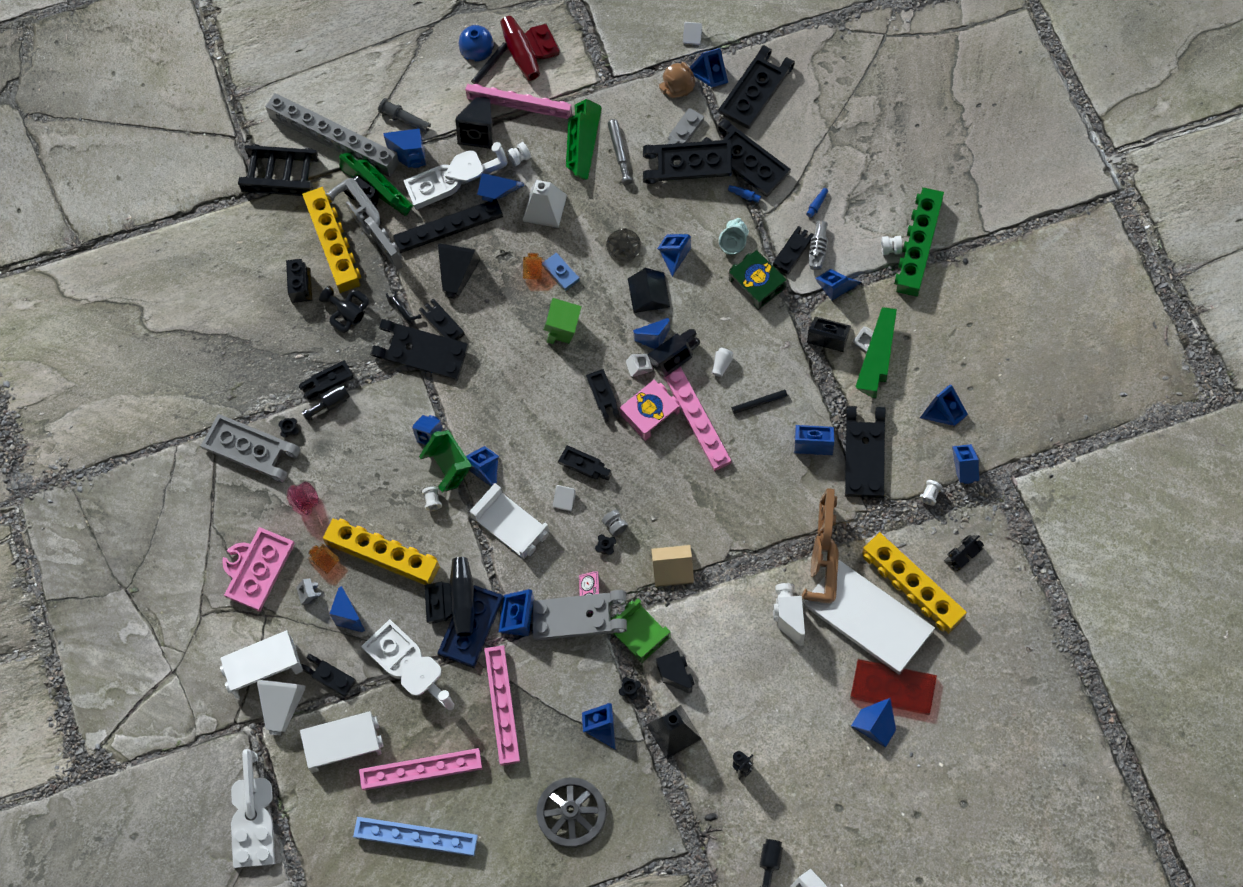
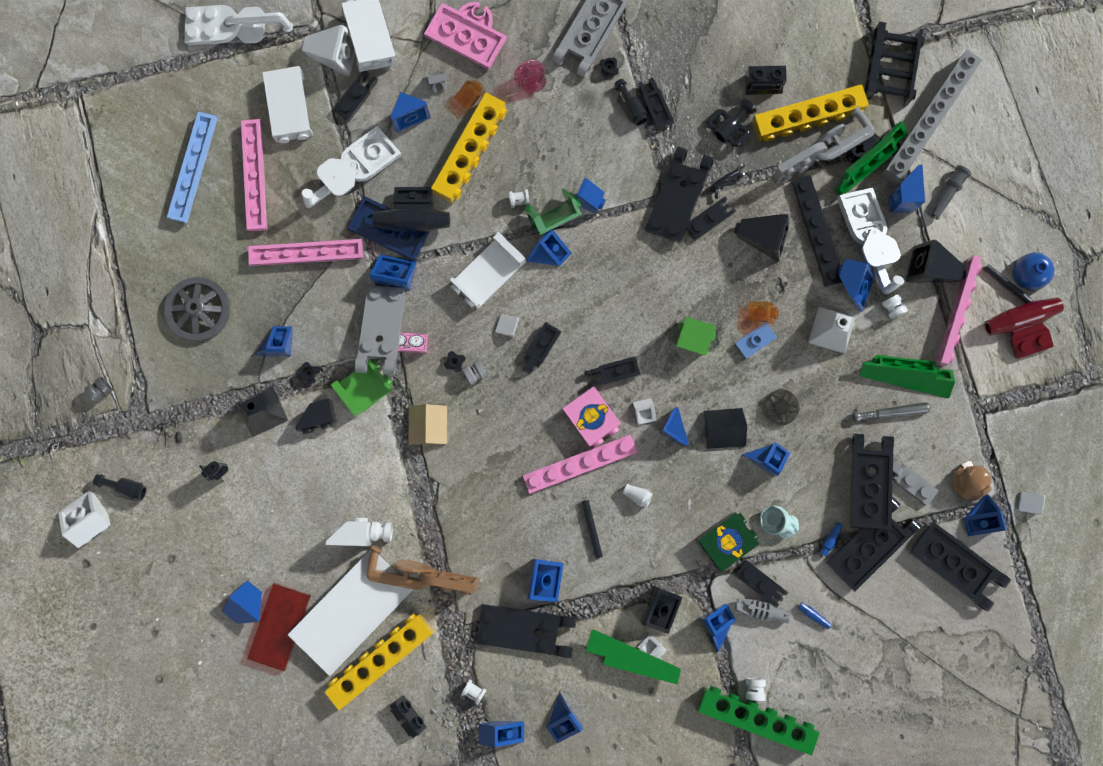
camera: 90 degrees right, 15 degrees up
black hinge [647,329,700,377] -> none

